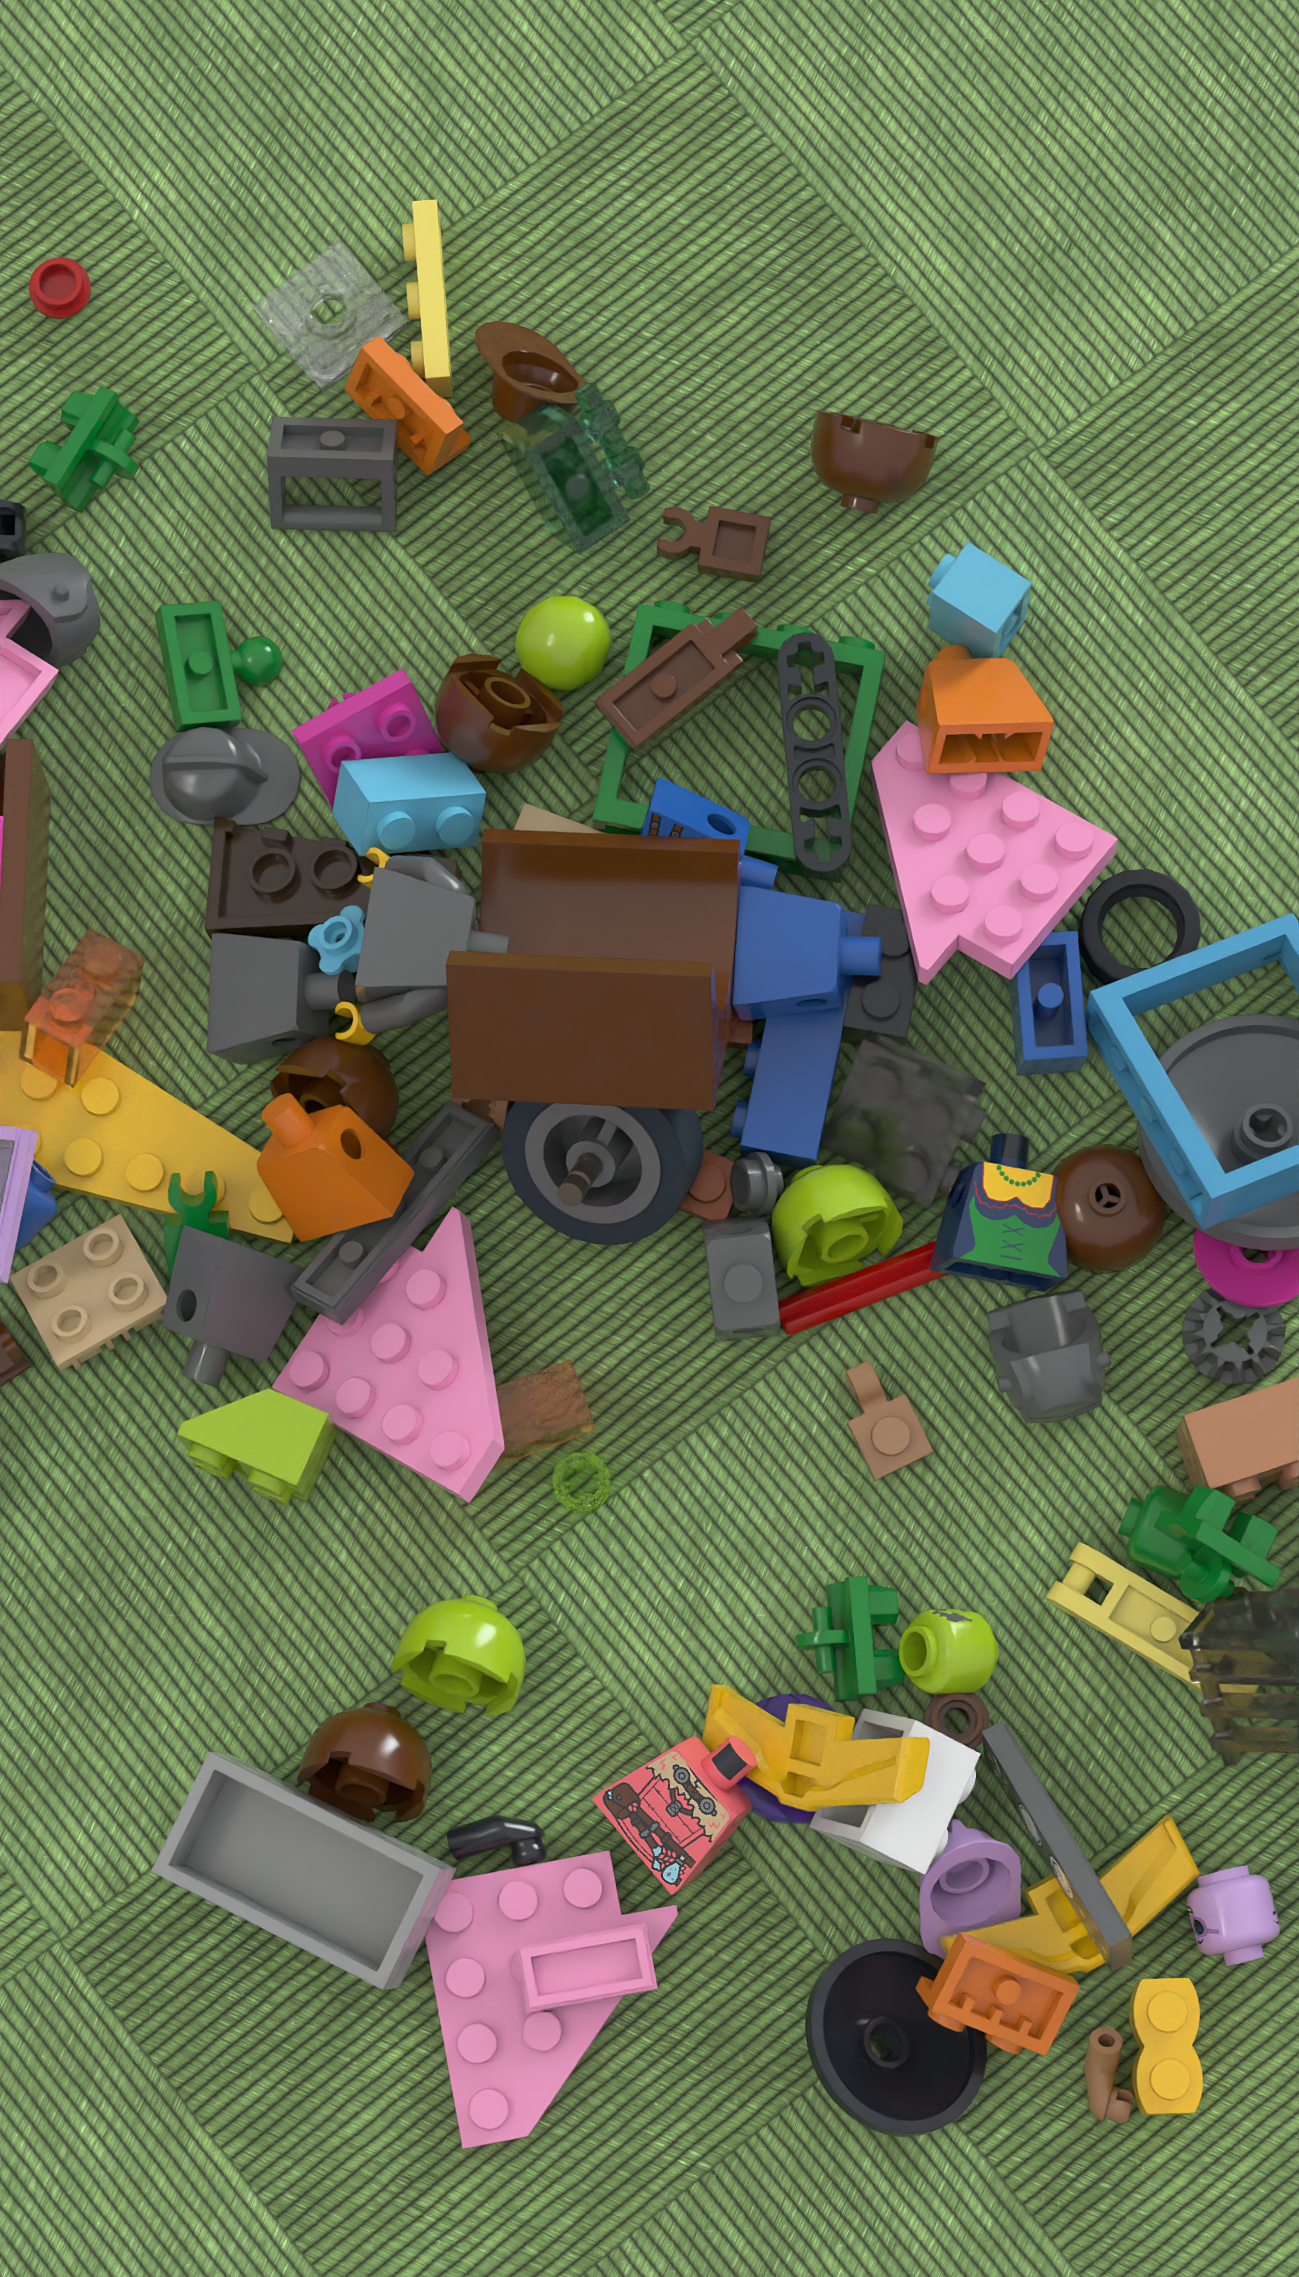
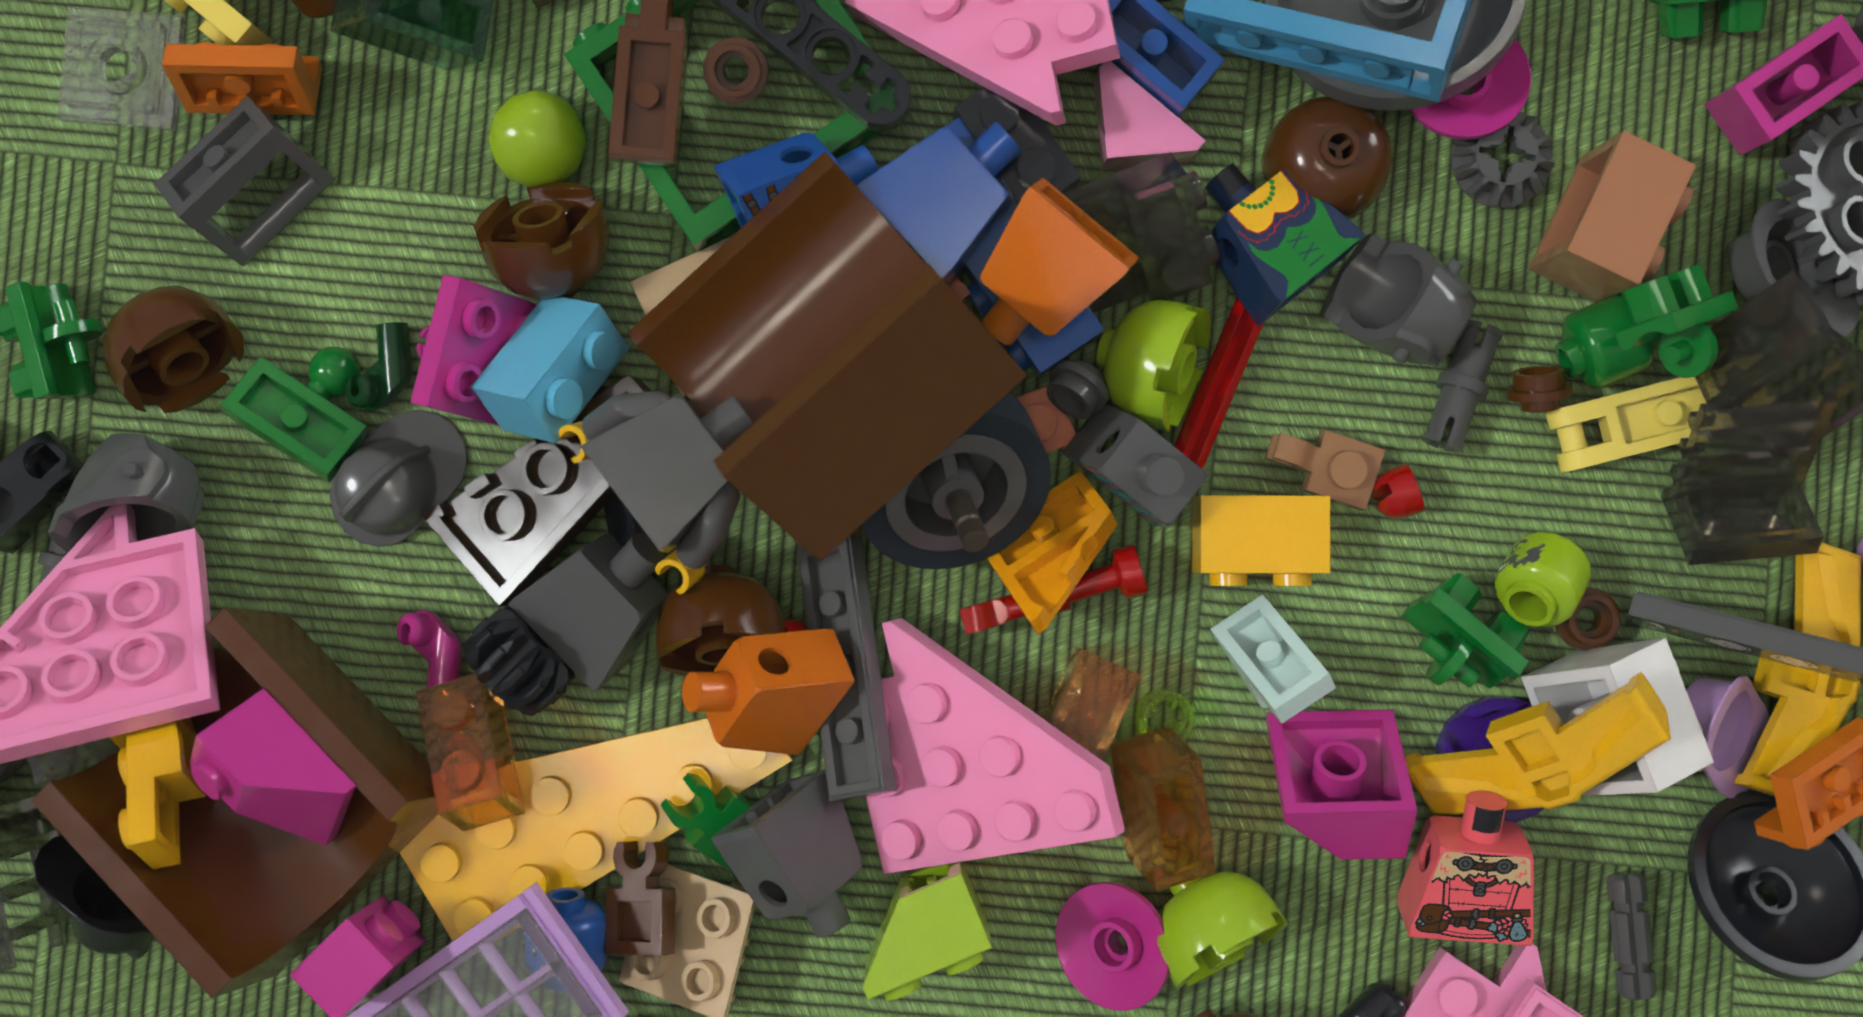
camera: 55 degrees left, 10 degrees up
medium azure plate [308,905,365,975] -> none
none -> reddish brown cylinder [103,286,244,413]
none -> dark green arm [346,322,413,411]
none -> dark pink arm [396,610,463,699]
none -> black gear [463,606,575,716]
none -> reddish brown plate [605,841,676,956]
none -> reddish brown plate [703,37,769,104]
none -> red piece [959,544,1148,635]
none -> orange torso [980,178,1139,346]
none -> light orange wing [986,470,1118,634]
none -> dark pink dish [1055,882,1170,1011]
none -> bright pink slope [1094,61,1206,171]
none -> clear orange brick [1110,727,1216,892]
none -> yellow brick [1192,495,1330,586]
none -> light aqua slope [1210,594,1336,724]
none -> dark pink slope [1266,709,1418,860]
none -> red hinge [1371,464,1425,519]
none -> dark grey pin [1422,320,1503,453]
none -> reddish brown plate [1506,365,1573,413]
none -> dark grey axle [1606,872,1657,1000]
none -> clear smoke plate [1661,391,1838,565]

